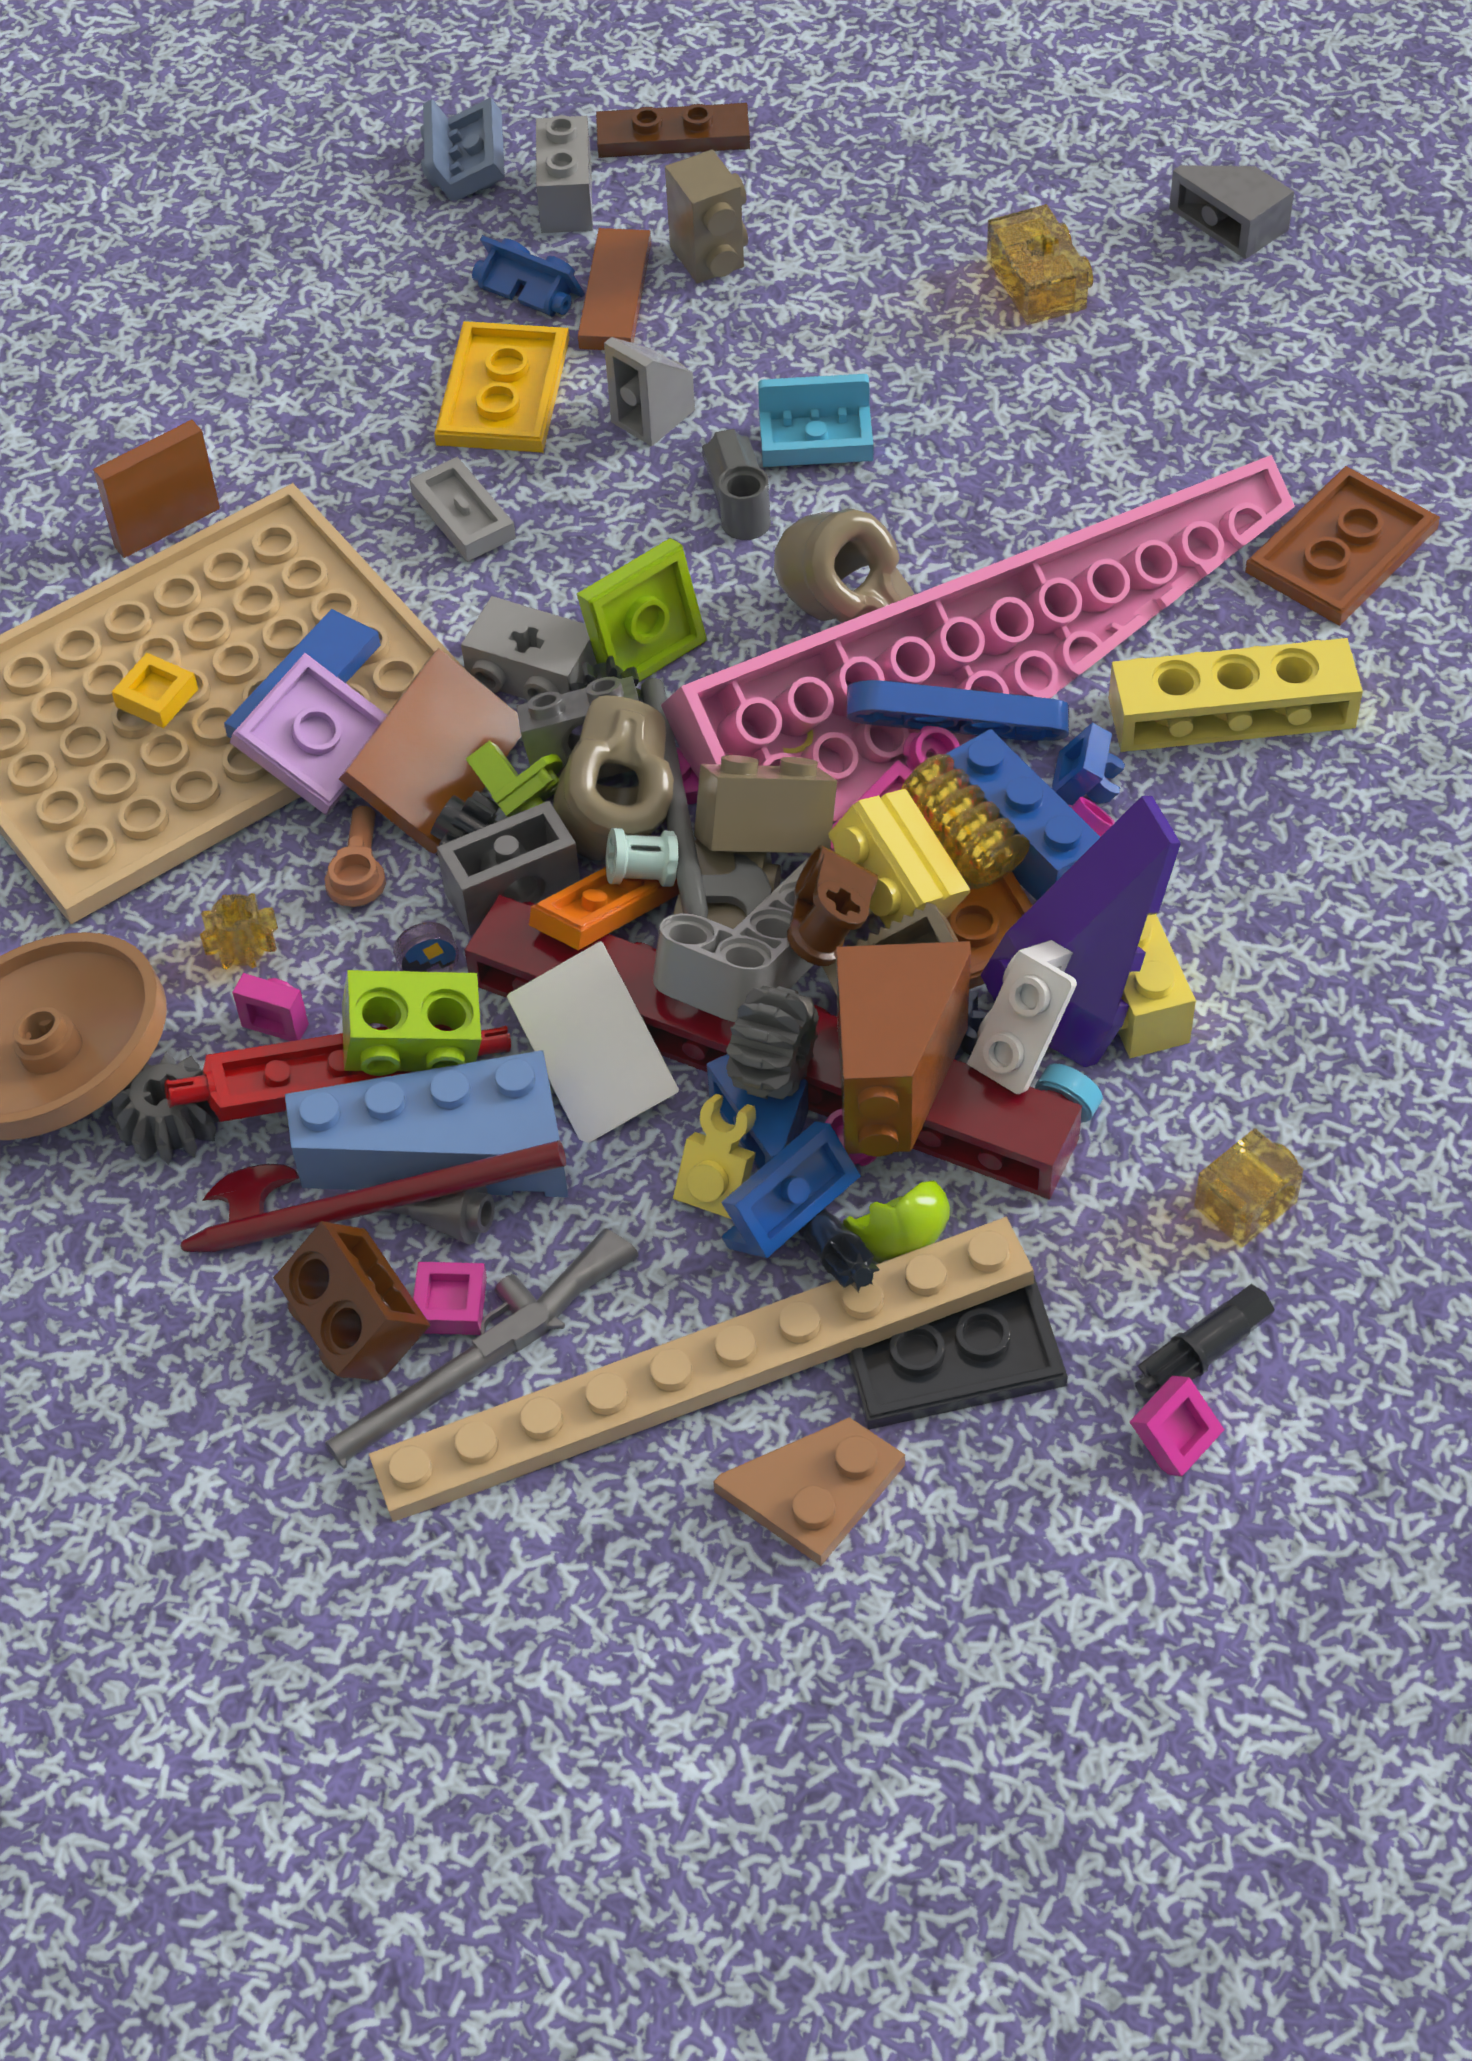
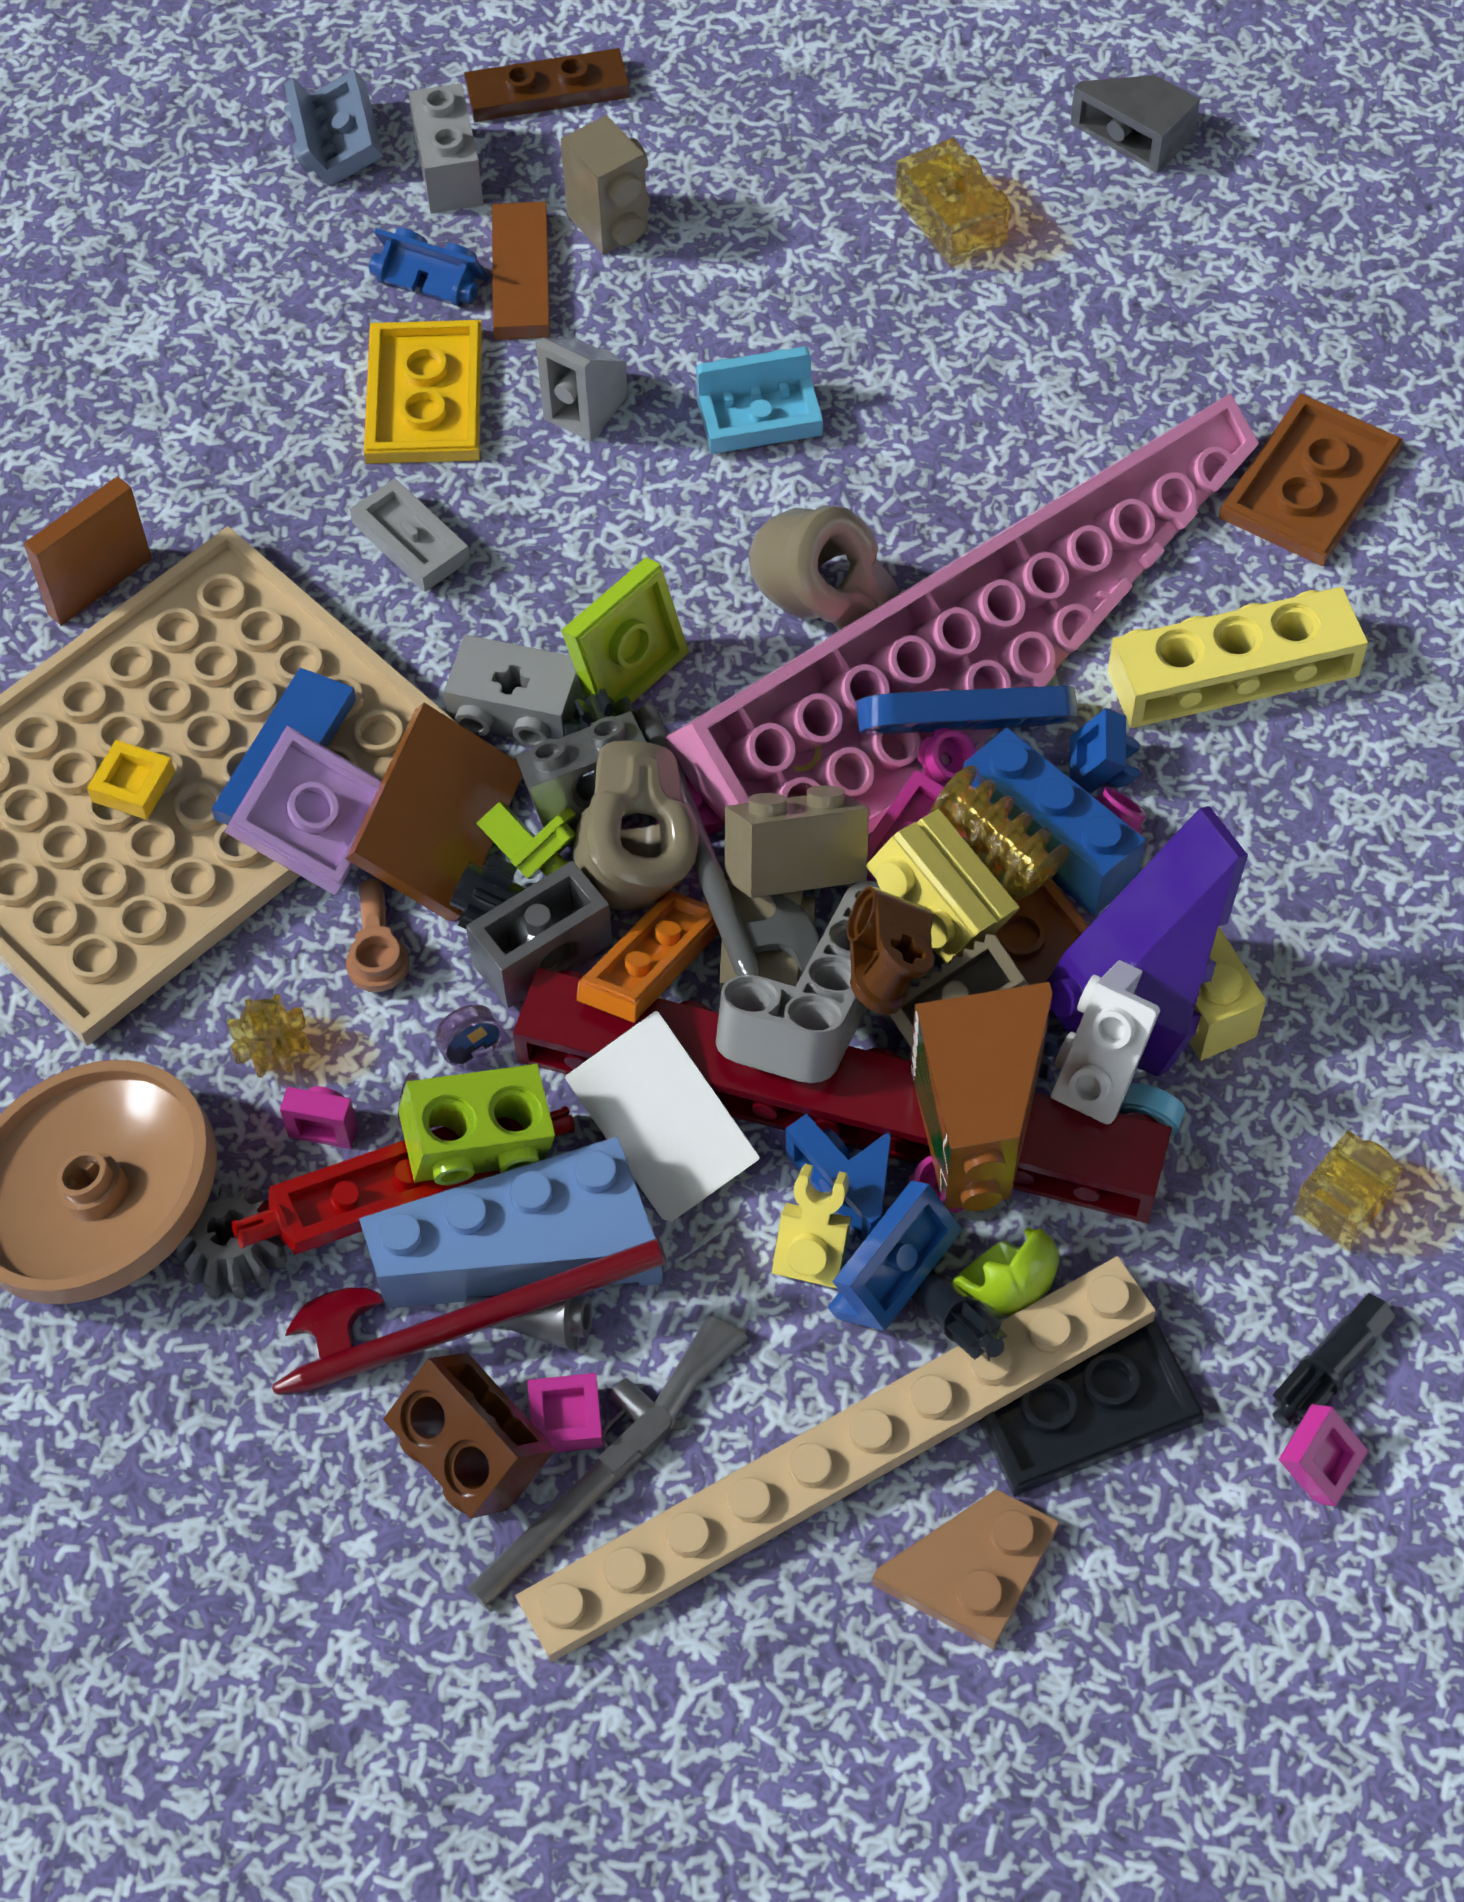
camera: 10 degrees left, 5 degrees up
light aqua bush [606,828,678,887] -> none
dark grey piece [702,429,771,540] -> none
dark grey gear [726,986,819,1100] -> none

